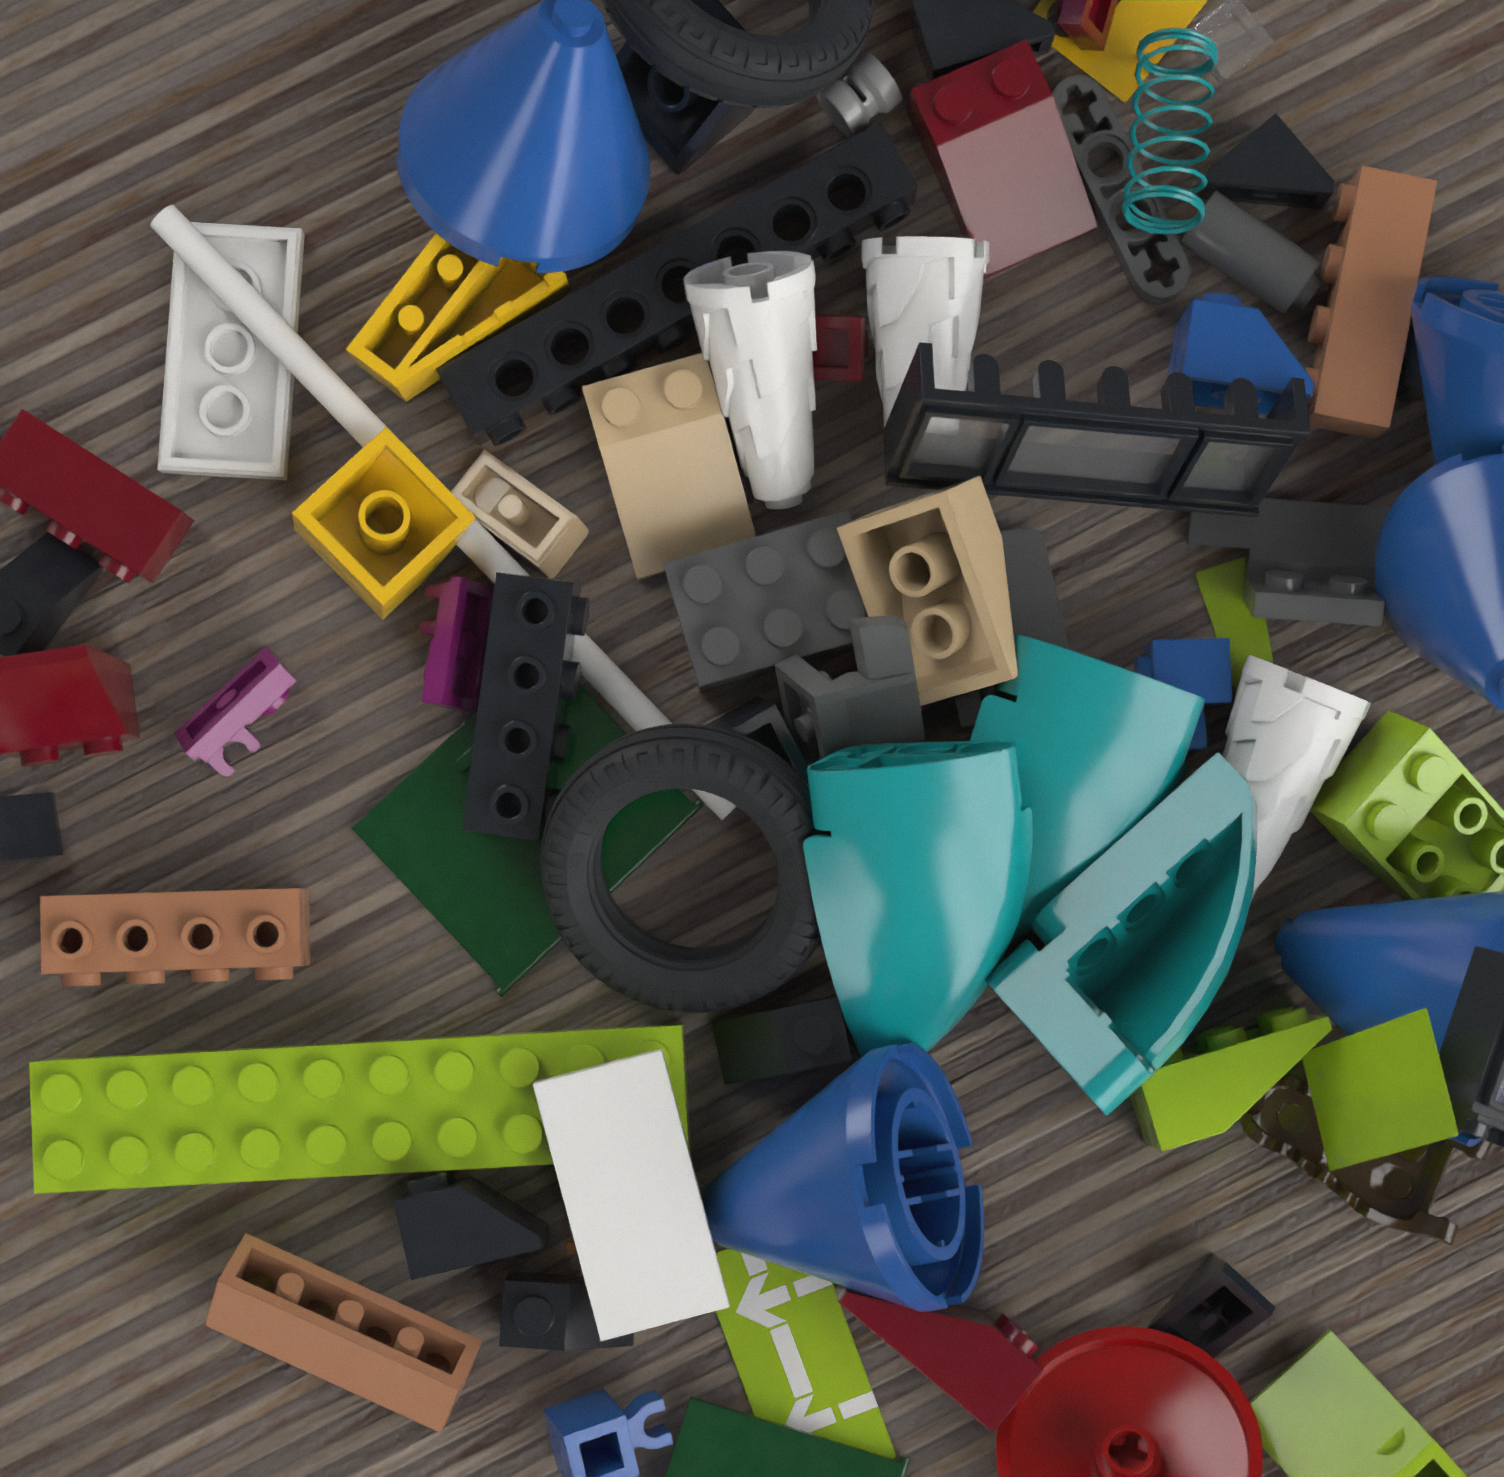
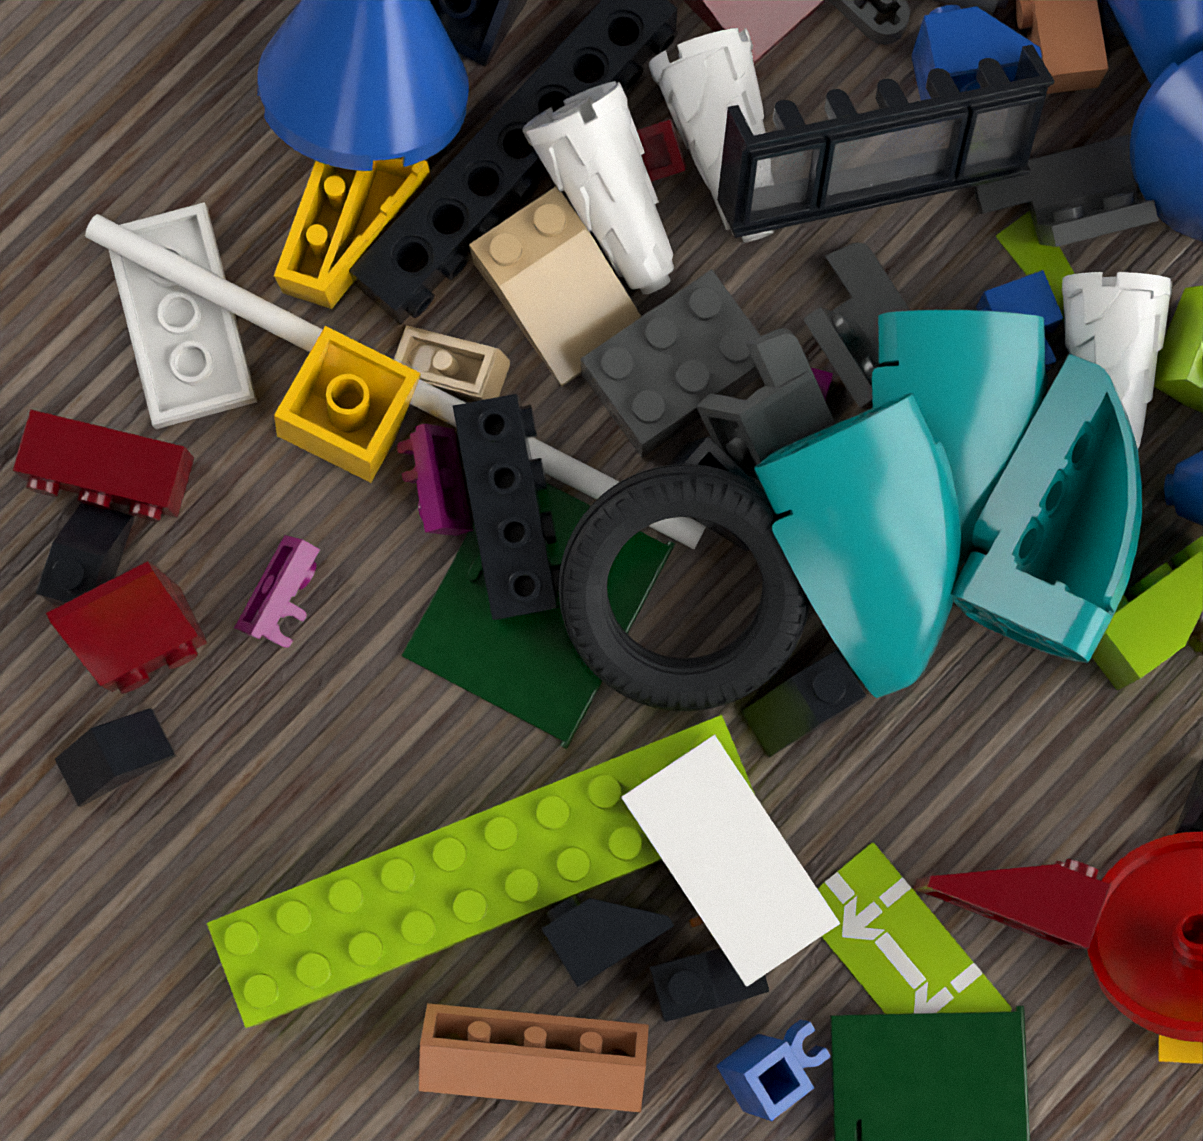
camera: 15 degrees left, 5 degrees down
nougat brick [40,888,311,987] -> none
blue cone [702,1043,984,1312] -> none
tan slope [837,476,1018,706] -> none

